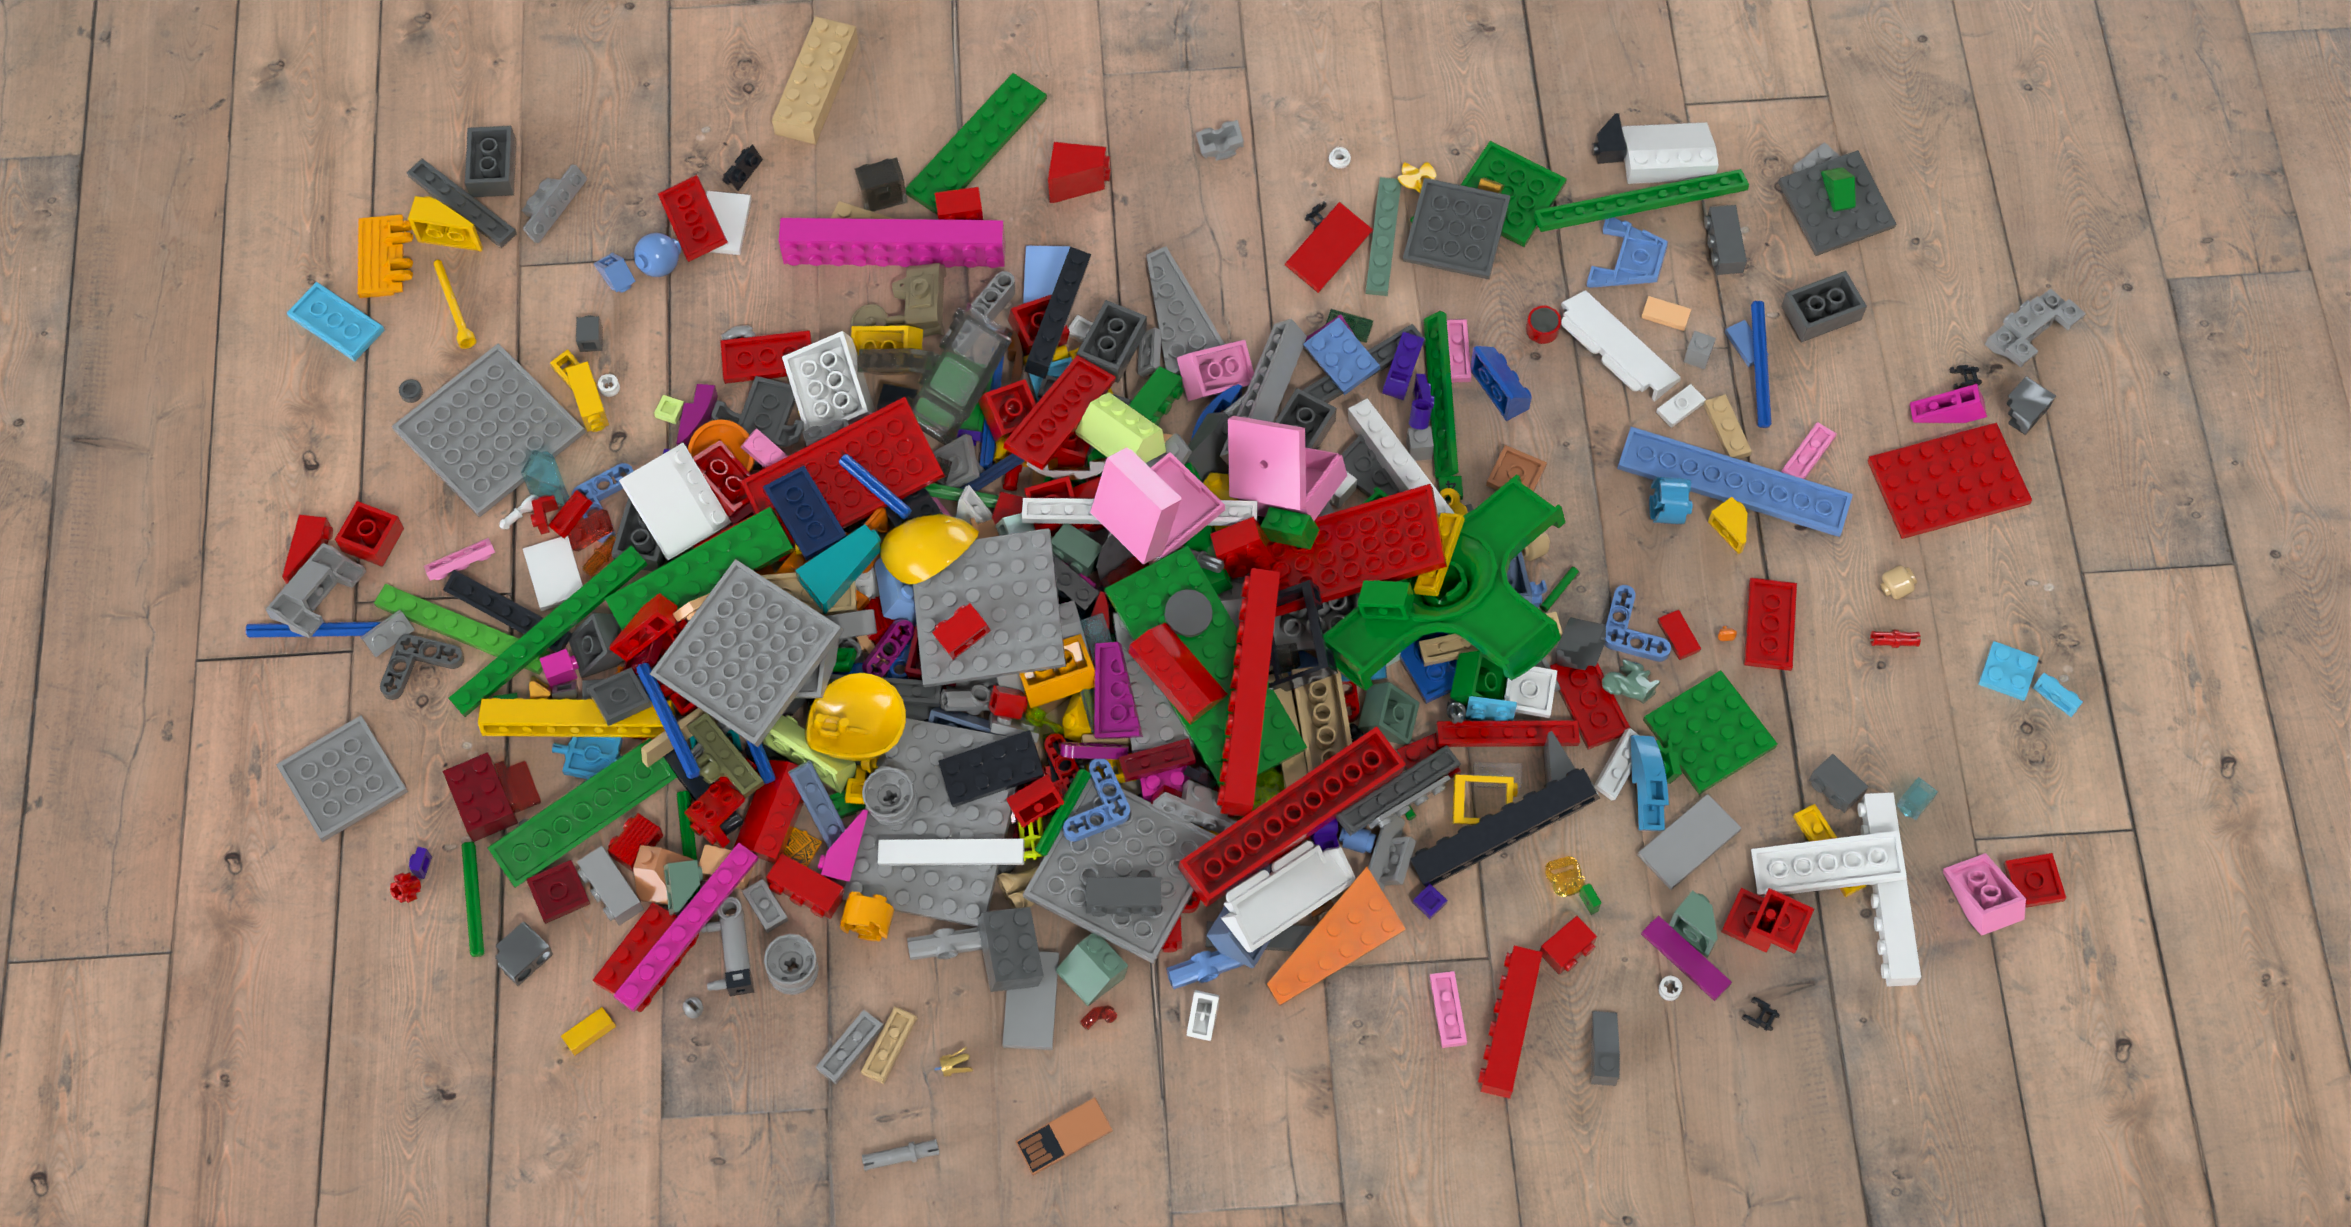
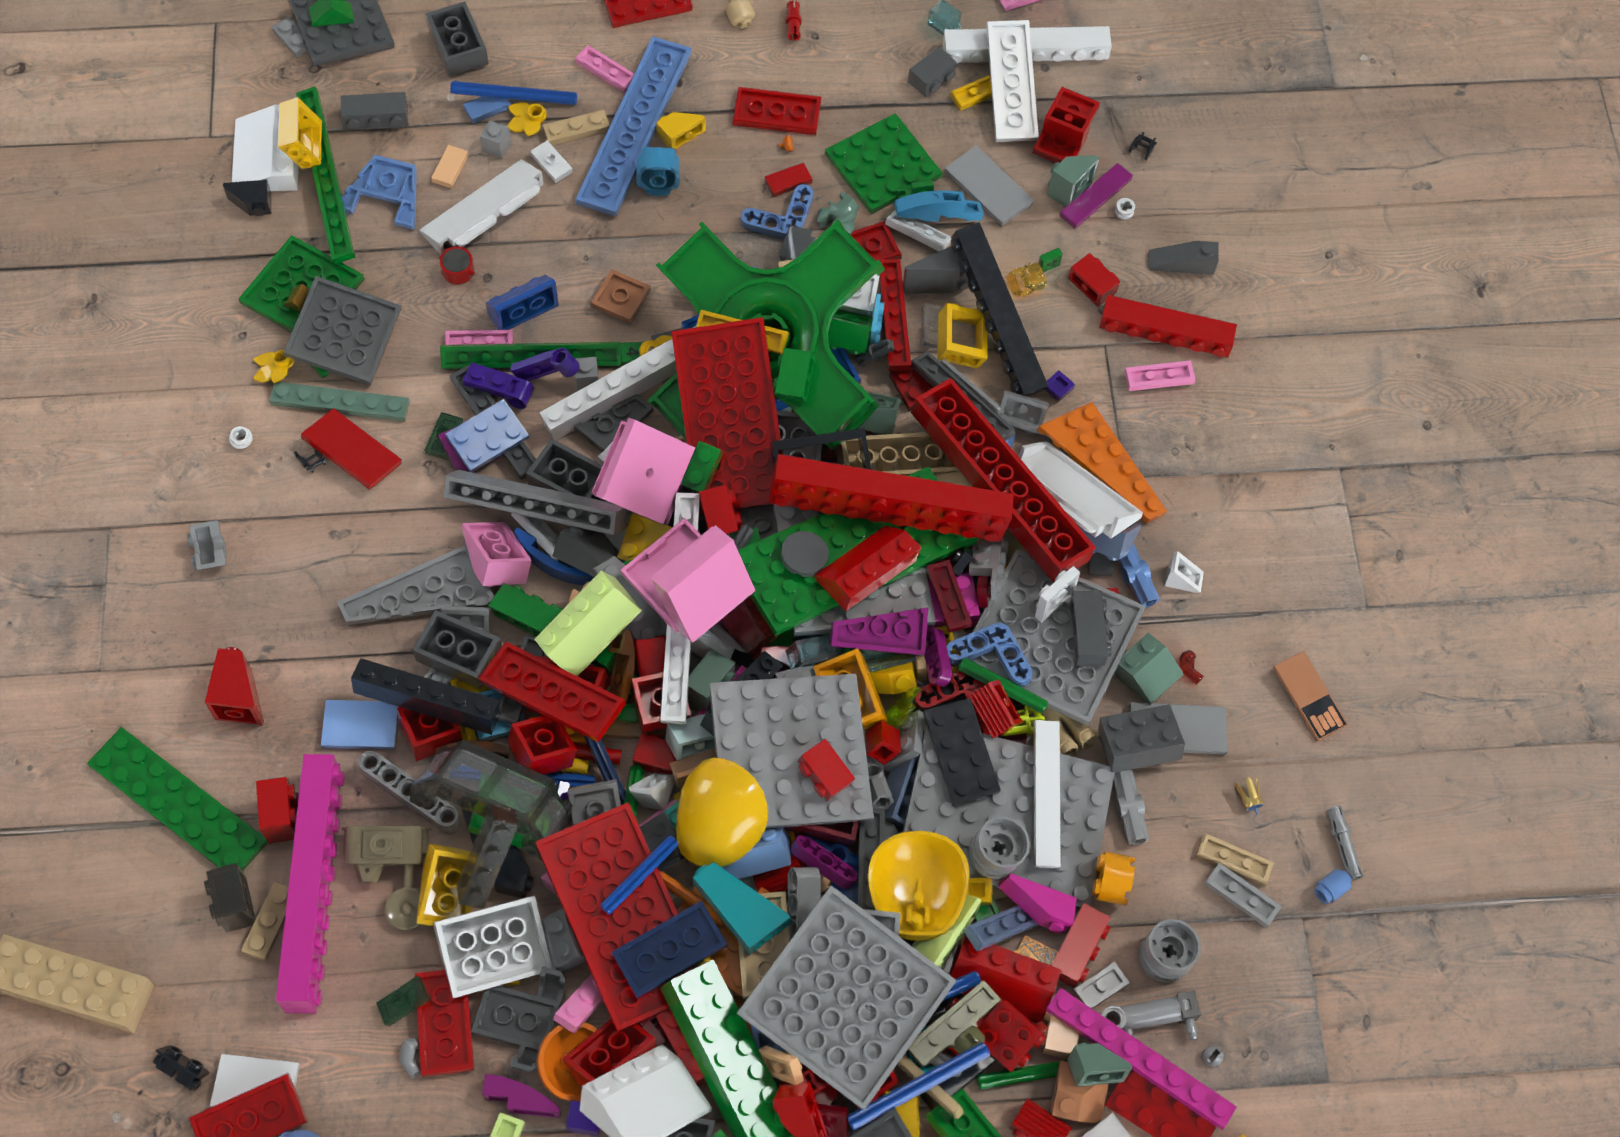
camera: 95 degrees left, 0 degrees up
none -> yellow window [278,98,322,169]
none -> clear green plate [376,976,430,1026]
none -> yellow plate [507,102,547,136]
none -> white plate [1035,566,1080,623]
none -> medium blue brick [1314,869,1352,904]

